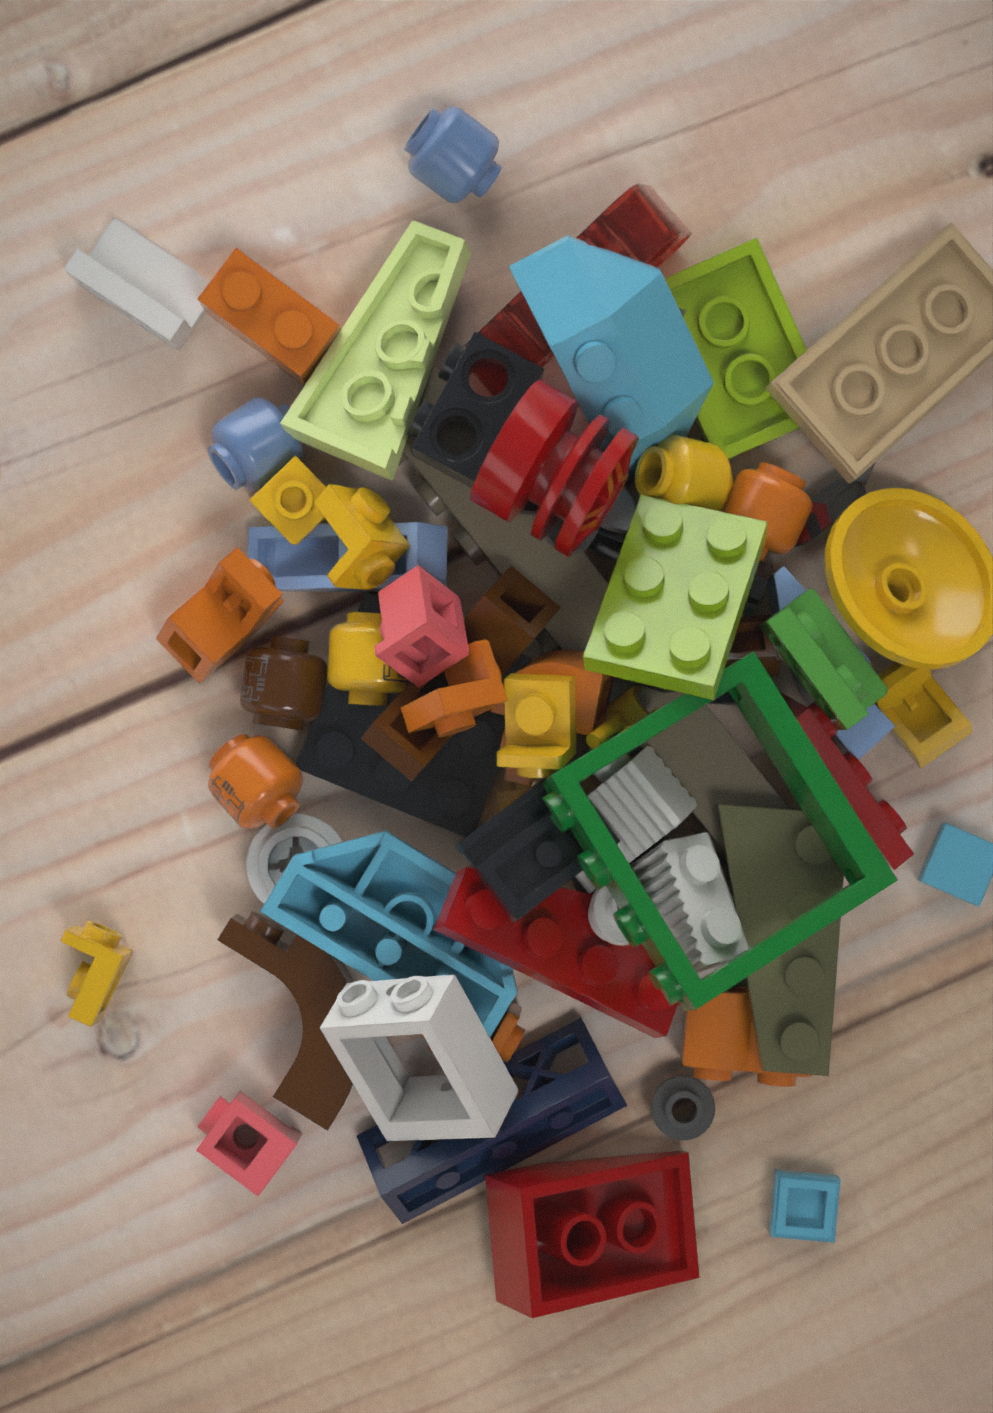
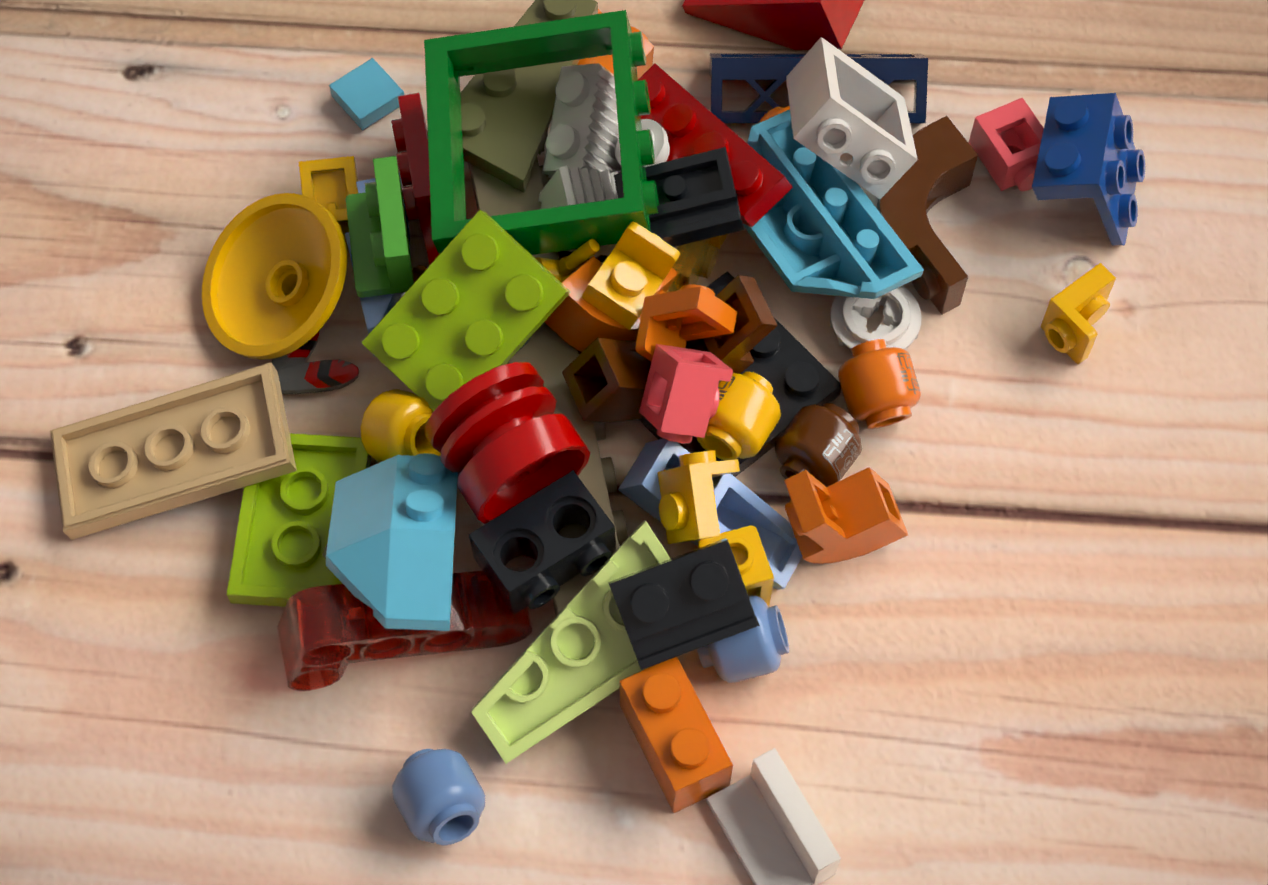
camera: 150 degrees left, 25 degrees down
dark grey plate [651,1075,715,1140] -> none
orange head [721,462,813,562] -> none
none -> black plate [609,538,760,670]
none -> blue bracket [1032,93,1145,246]

